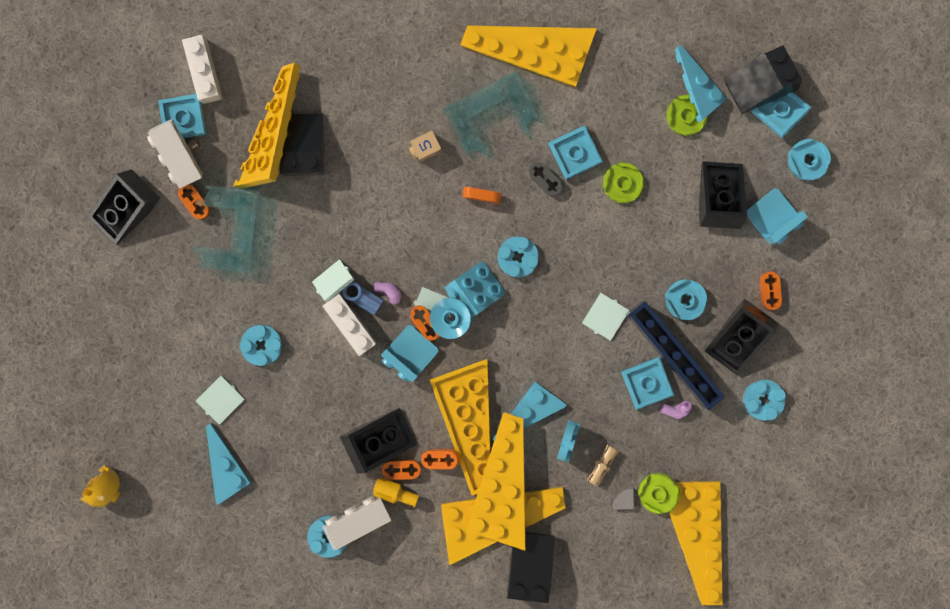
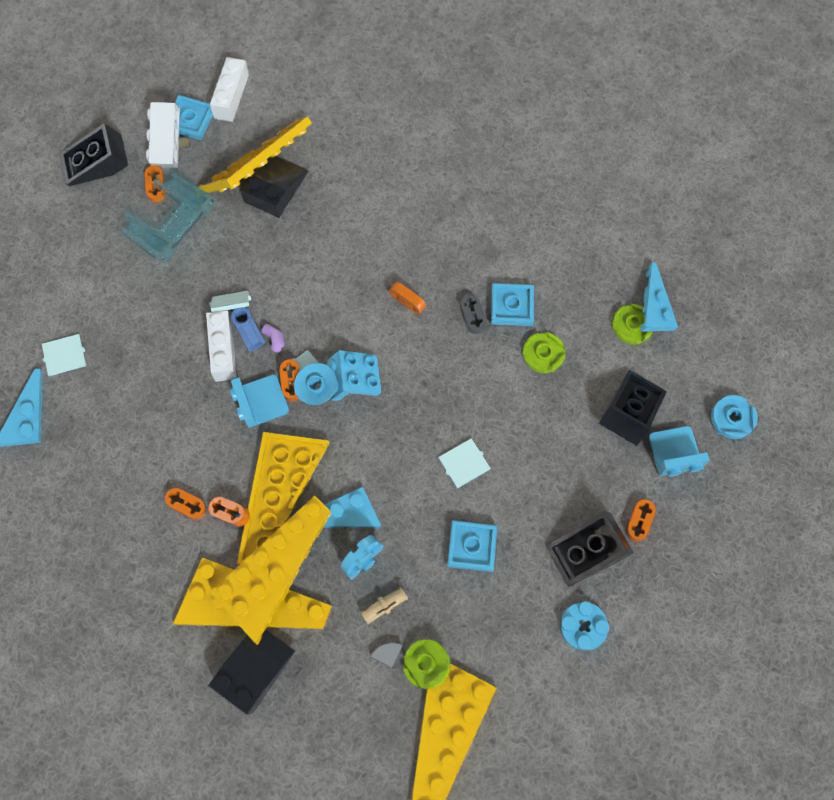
camera: 25 degrees right, 20 degrees down
medium azure plate [240,325,282,366] -> none
medium azure plate [308,515,347,558] -> none
white brick [322,496,391,550] -> none
black slope [340,408,417,474] -> none
yellow arm [373,478,419,508] -> none
tan brick [409,131,442,162] -> none
clear light blue wedge [442,71,539,155] -> none
yellow wing [460,26,597,87] -> none
medium azure plate [498,237,538,278] -> none
dark blue brick [626,301,725,410] -> none
lavender arm [661,401,692,419] -> none
medium azure plate [665,279,707,320] -> none
black slope [724,45,802,115] -> none
medium azure plate [751,92,811,138] -> none

